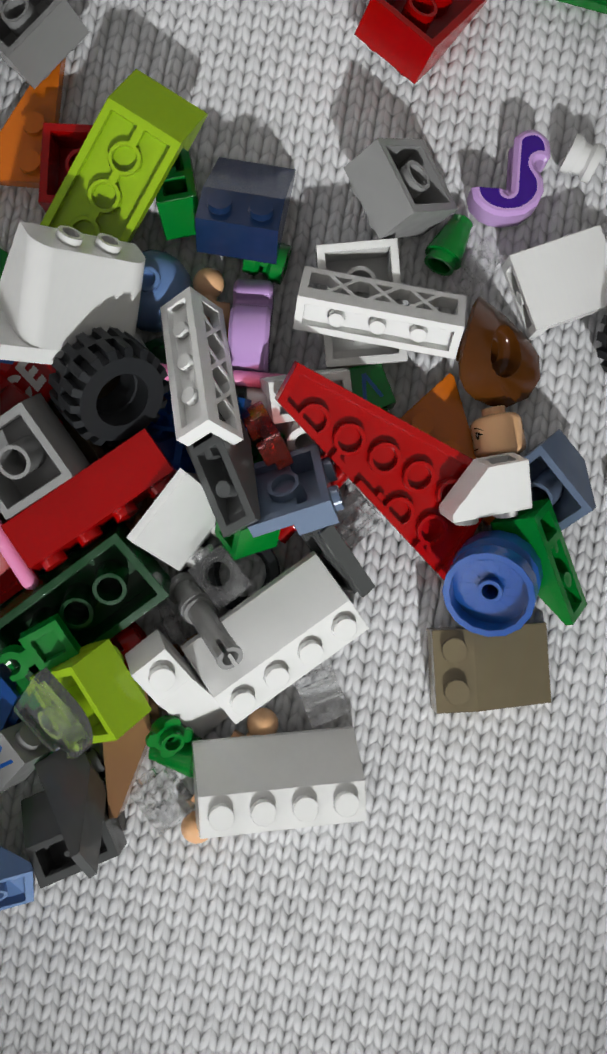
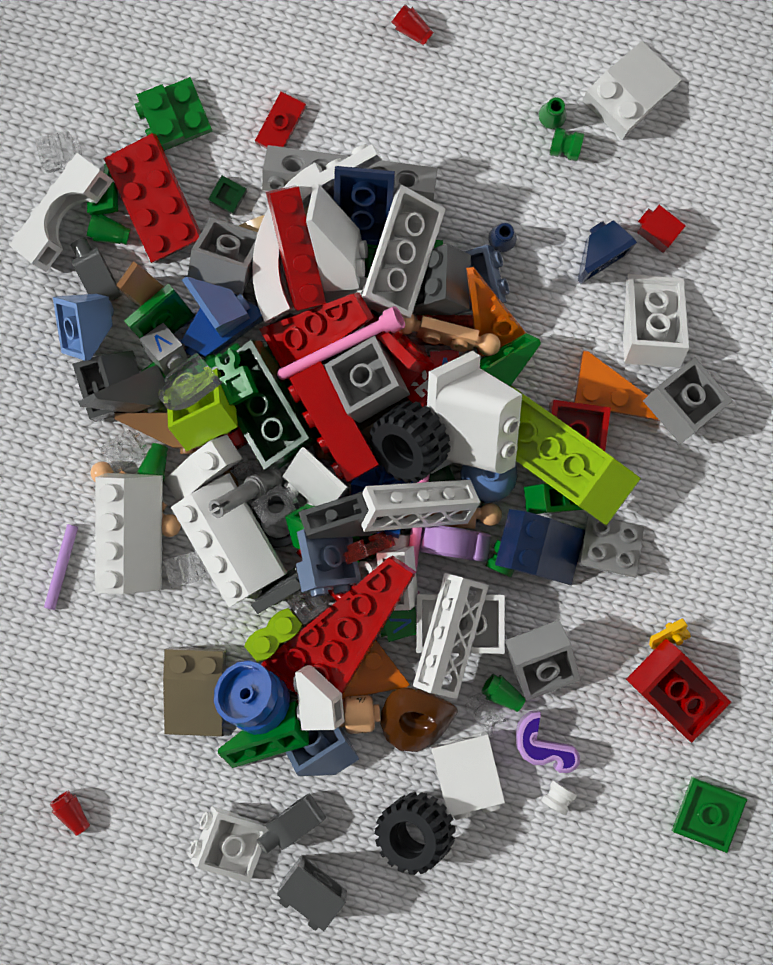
camera: 90 degrees right, 0 degrees up
green plate [145,715,194,758] -> none
none -> lavender bar [44,524,78,610]
none -> lime brick [244,608,303,662]
none -> light grey hinge [578,514,644,578]
none -> yellow piece [649,618,691,650]

